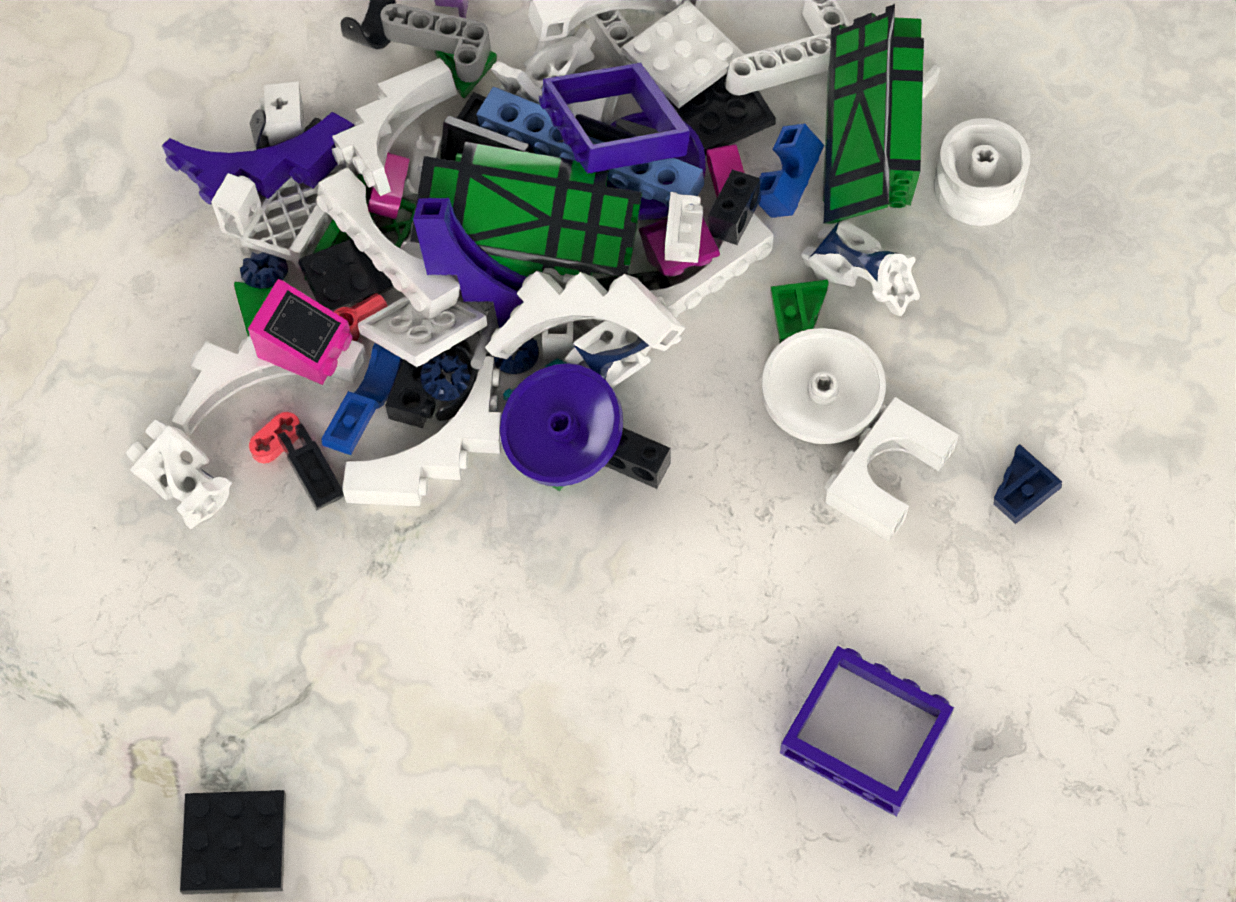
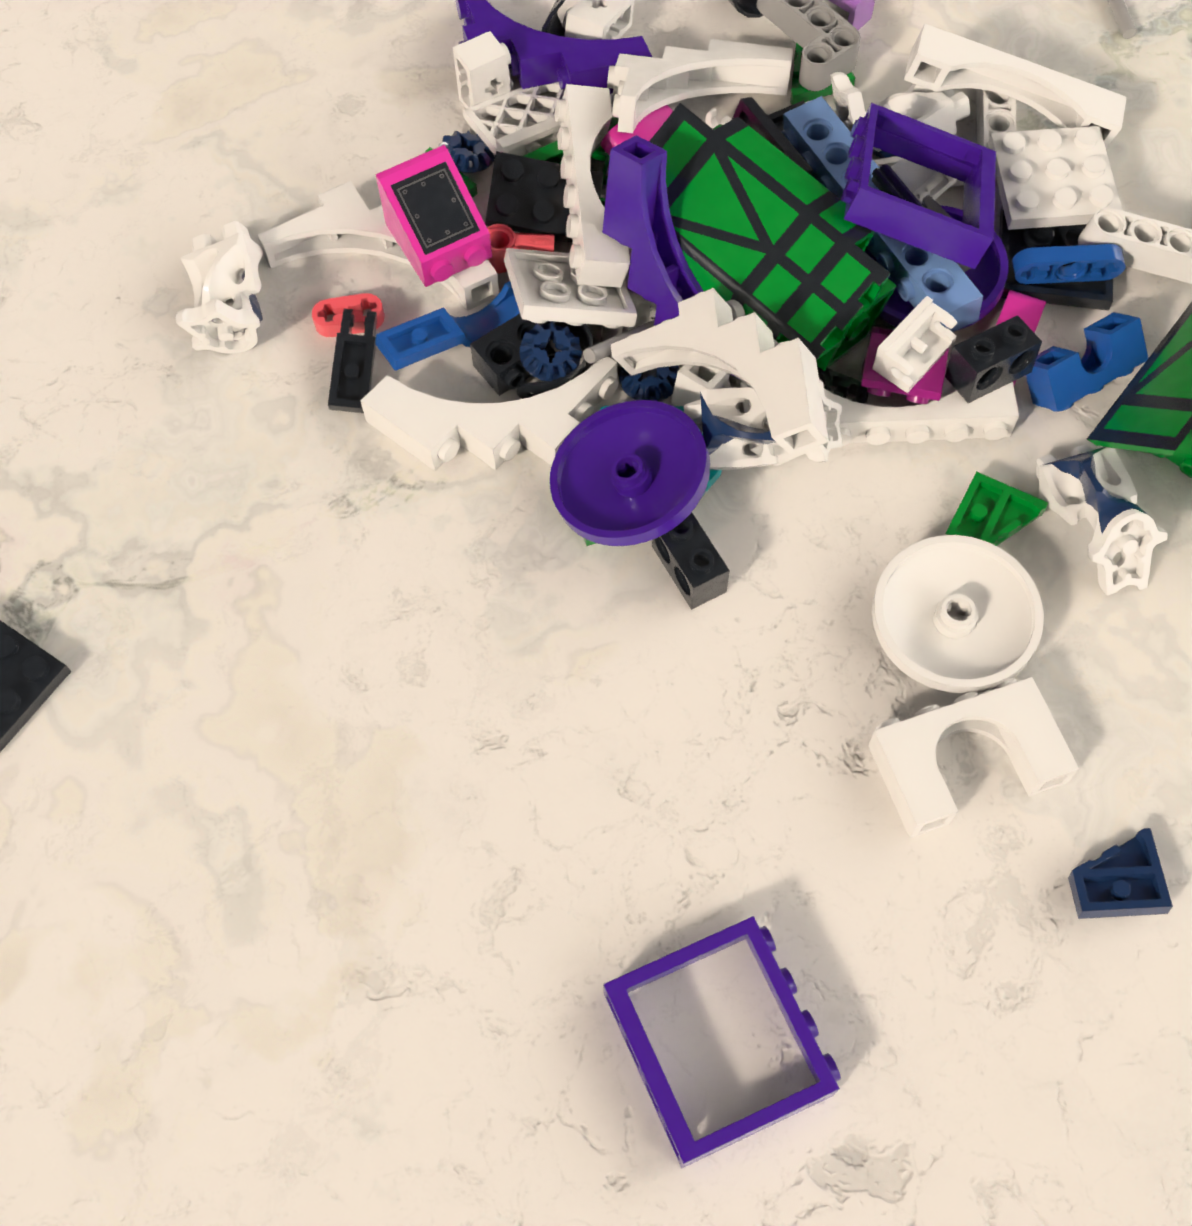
camera: 35 degrees right, 0 degrees up
none -> blue beam [1012,244,1126,284]

